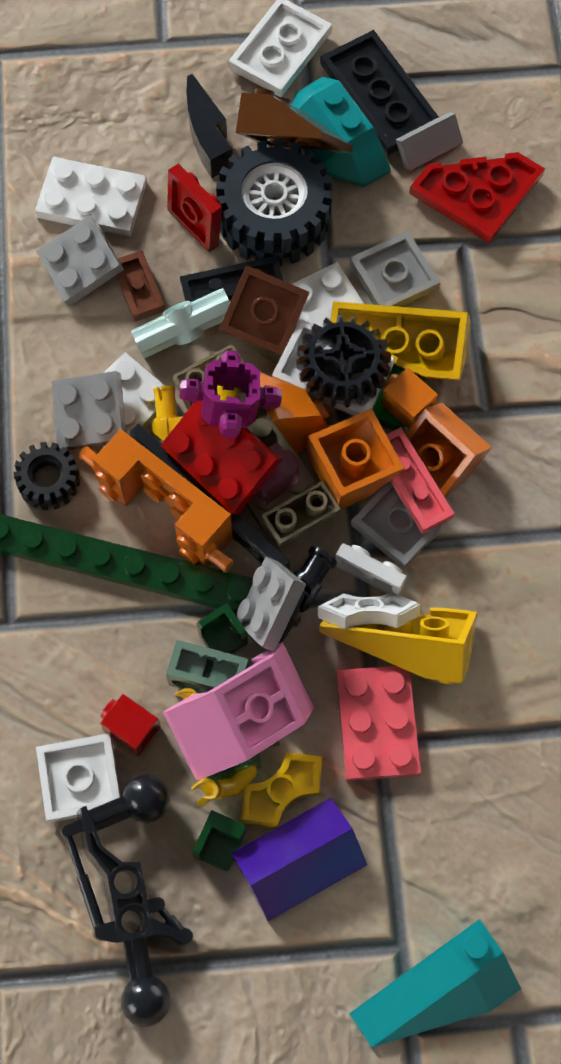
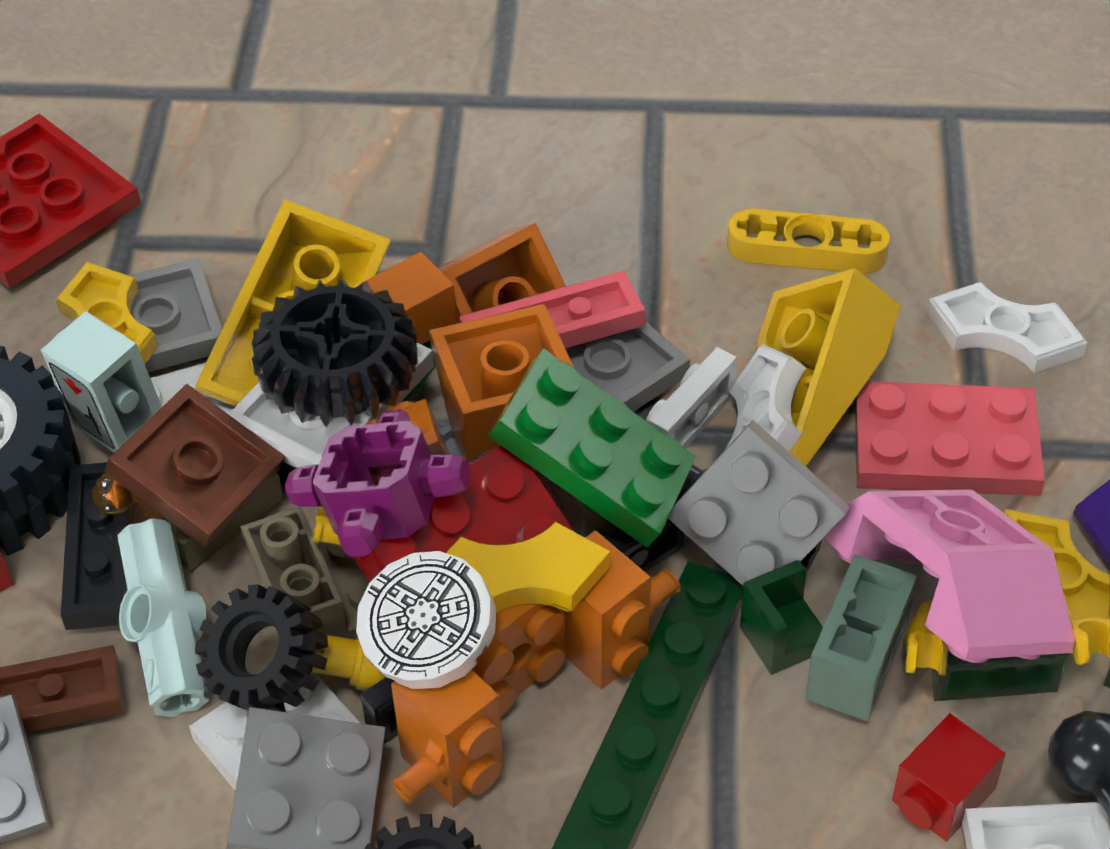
camera: 80 degrees left, 20 degrees down
none -> light aqua brick [40,311,162,453]
none -> yellow tile [56,262,158,364]
none -> black tyre [195,584,328,712]
none -> white tile [356,551,496,689]
none -> yellow tile [446,522,611,613]
none -> green plate [488,348,696,548]
none -> yellow beam [727,208,890,274]
none -> white tile [926,282,1088,373]

